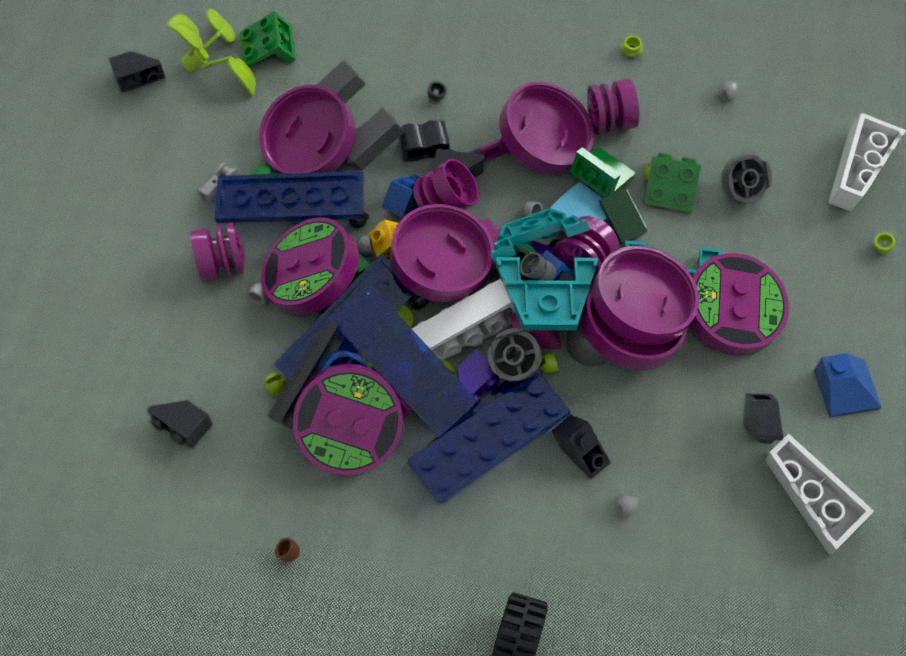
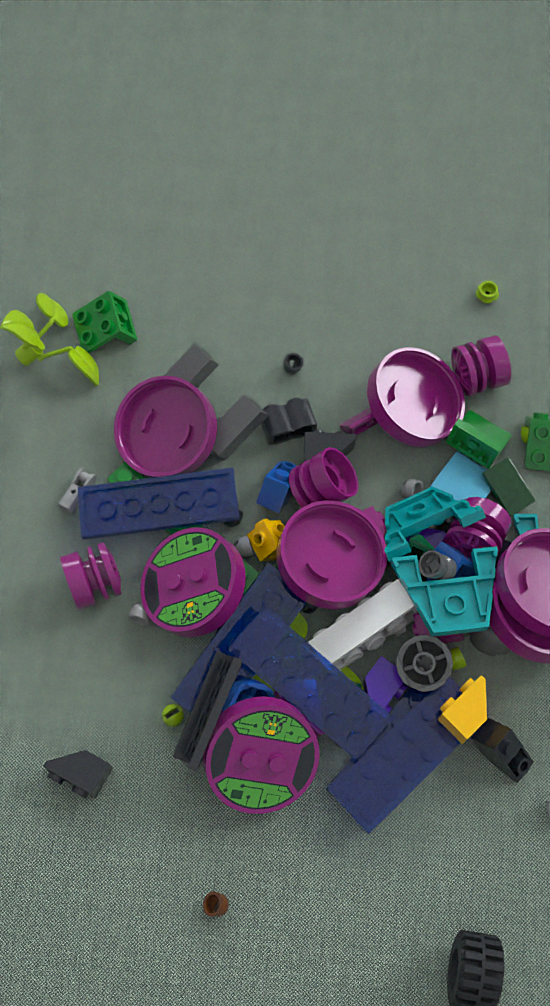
camera: 10 degrees left, 5 degrees up
none -> yellow slope [438,675,487,744]

